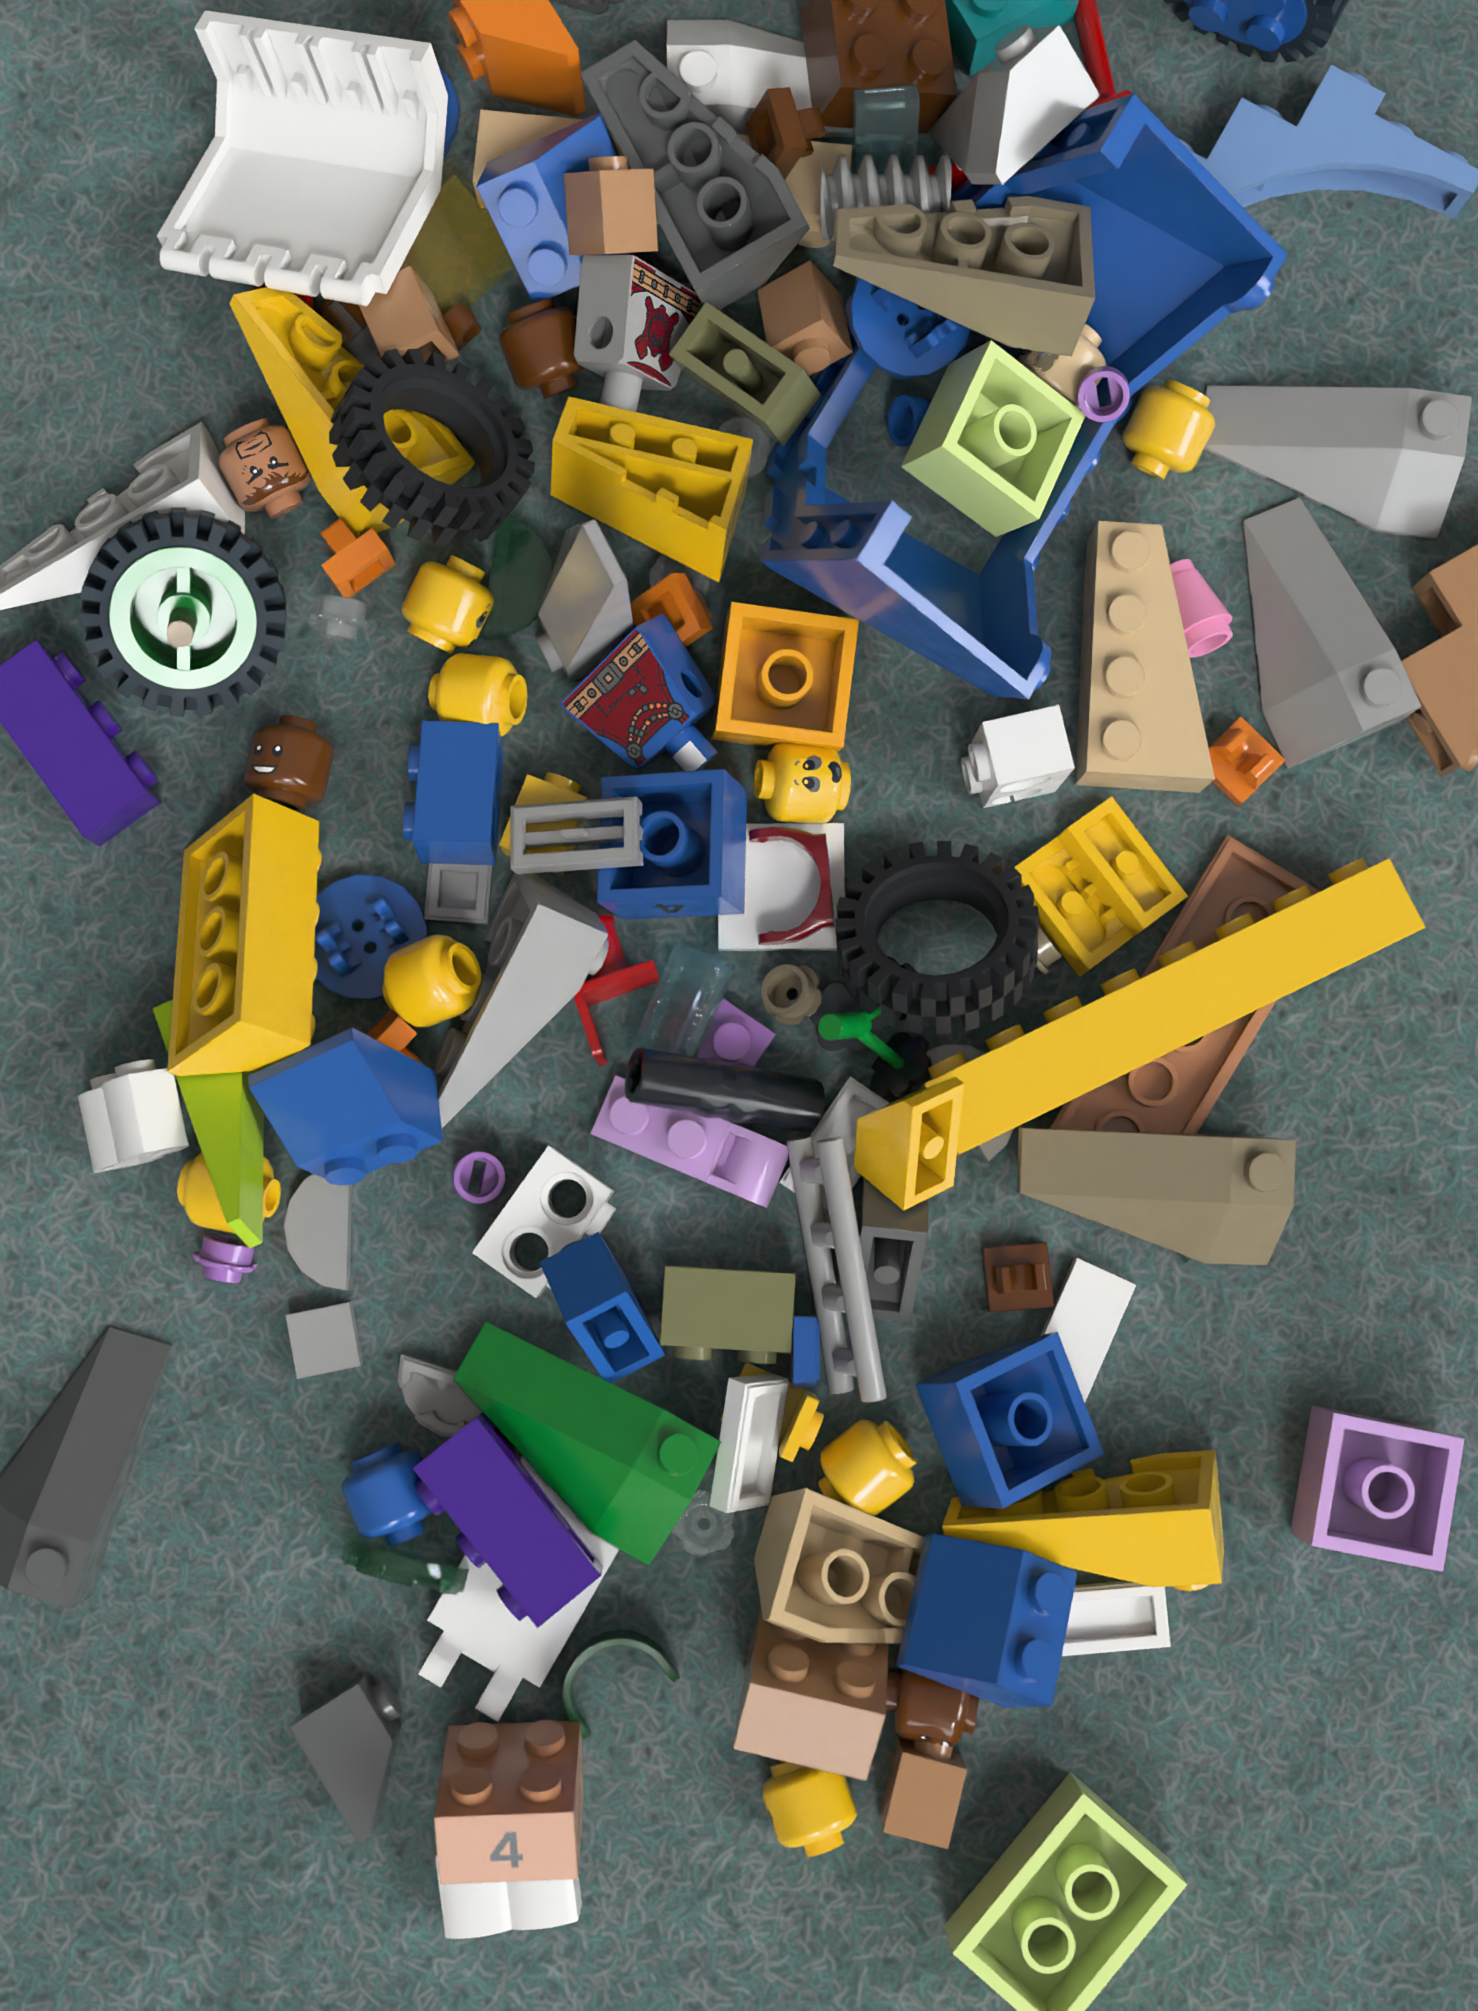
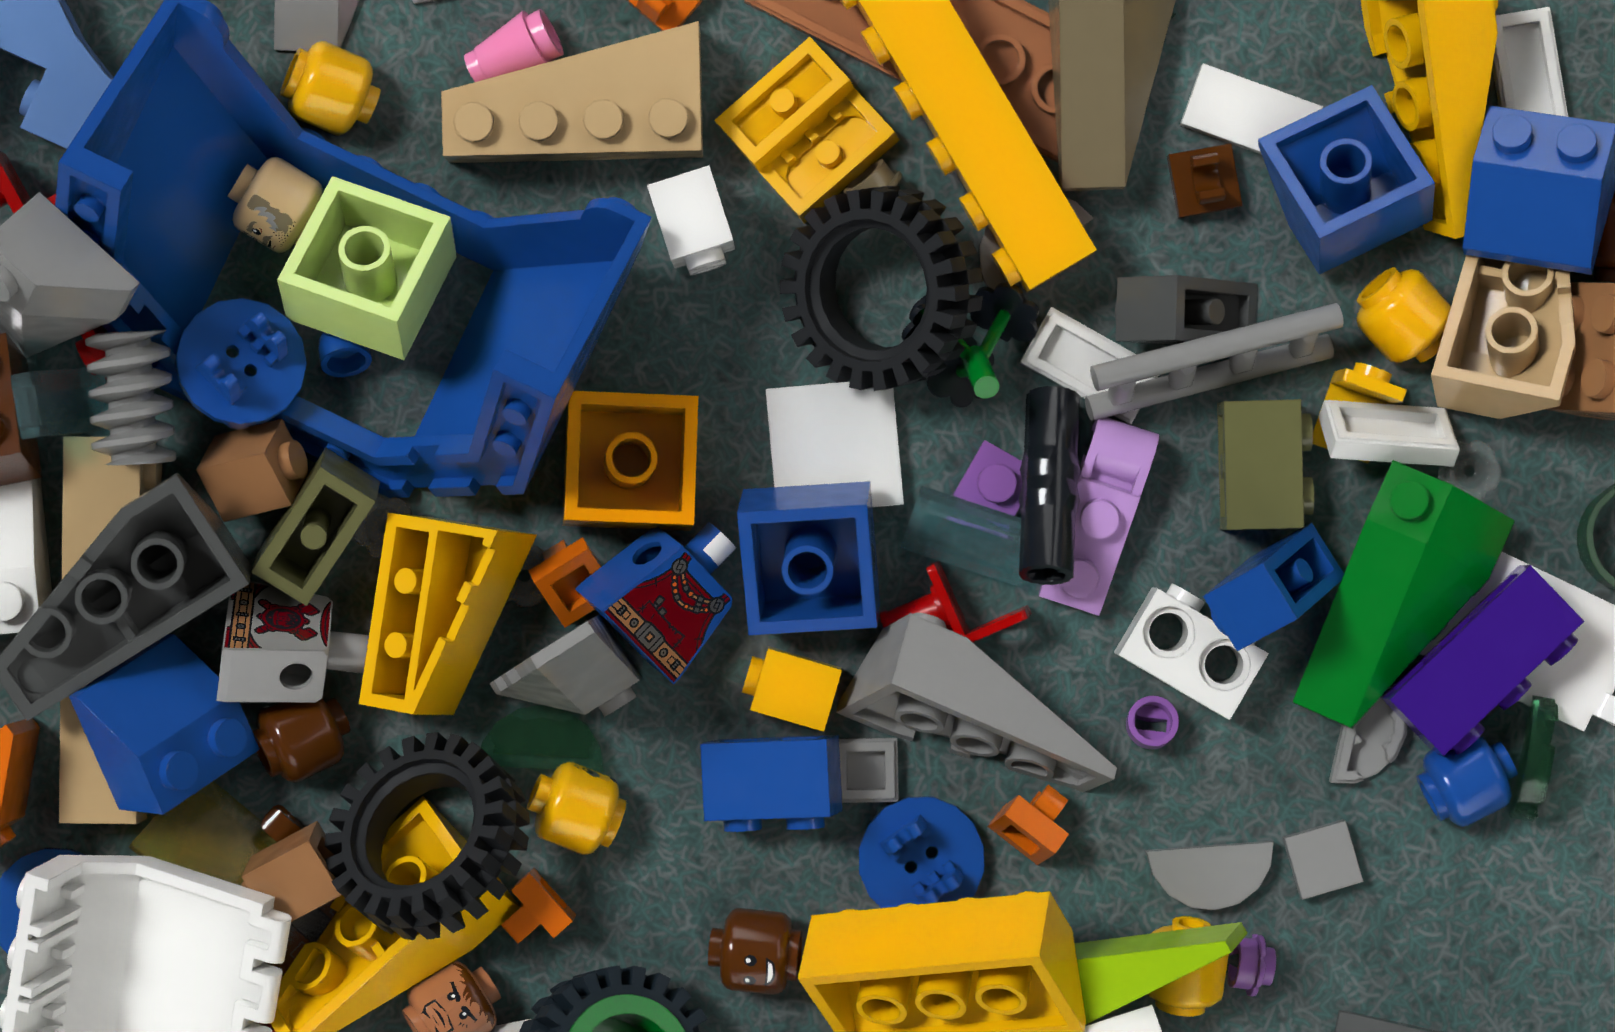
camera: 90 degrees left, 5 degrees up
blue slope [248,1028,443,1185] -> none
clear plate [308,595,370,642] -> none
yellow head [382,934,481,1027] -> none
yellow head [428,653,528,737] -> none
light grey tile [511,796,643,874] -> none
medium nougat brick [564,156,658,256] -> none
reddish brown tile [745,87,826,180] -> none
dark red cap [749,827,835,945] -> none
yellow head [753,743,851,824] -> none
dark tan plate [761,964,822,1025] -> none
blue tile [791,1316,820,1389] -> none
dark tan wedge [833,196,1095,357] -> none
yellow slope [854,1076,964,1211] -> none
medium lavender hinge [1078,366,1130,422] -> none

